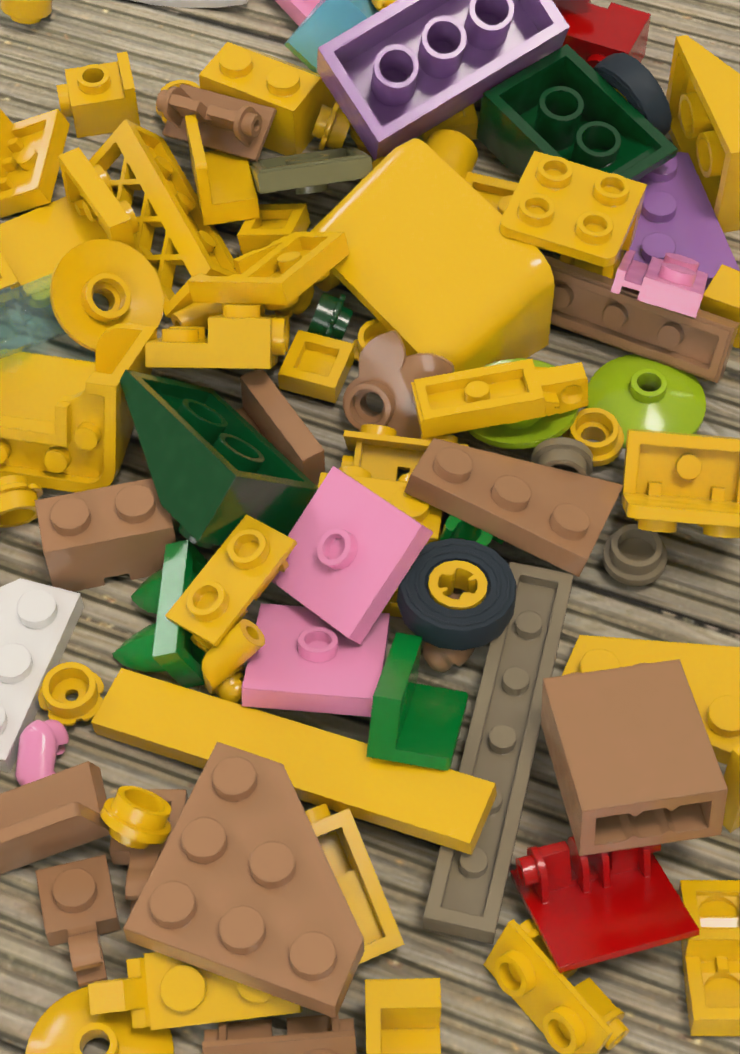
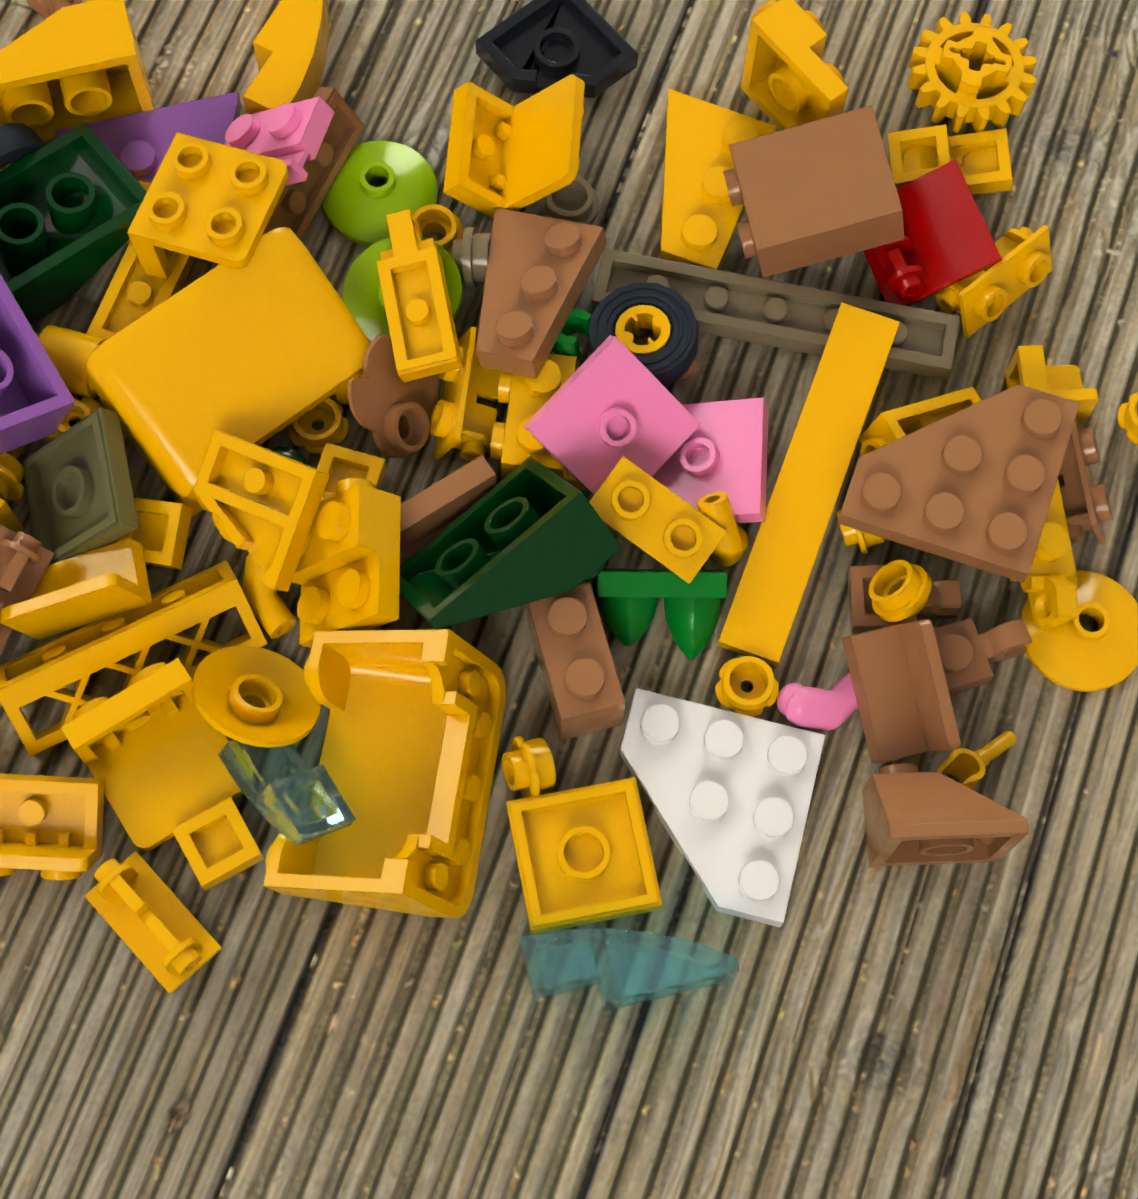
camera: 95 degrees left, 15 degrees up
green panel [366,632,468,770] -> none

